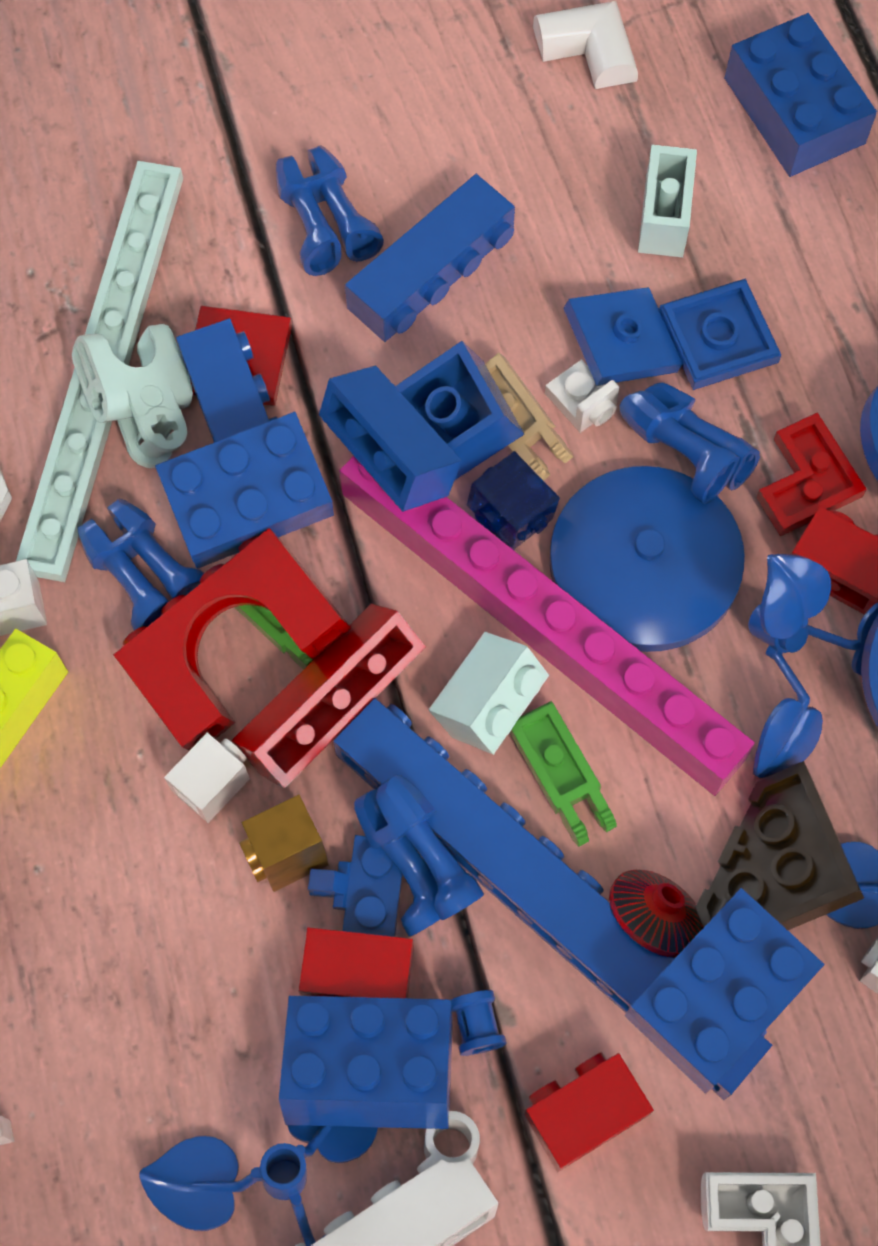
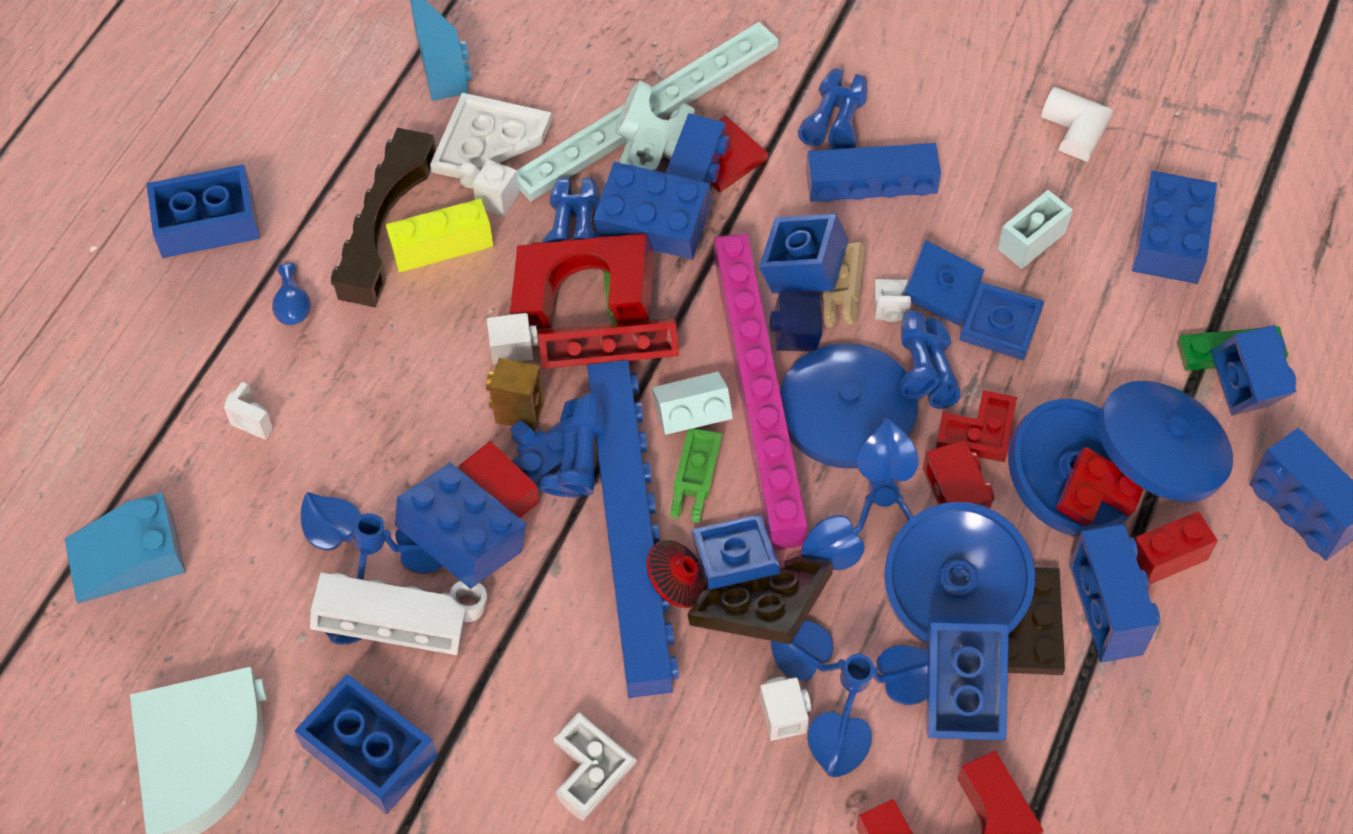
camera: 40 degrees right, 10 degrees down
blue brick [319,365,462,512] -> none
blue bush [451,990,507,1056] -> none
red brick [524,1052,654,1172] -> none
blue brick [625,888,825,1094] -> none
none -> blue plate [691,514,780,590]

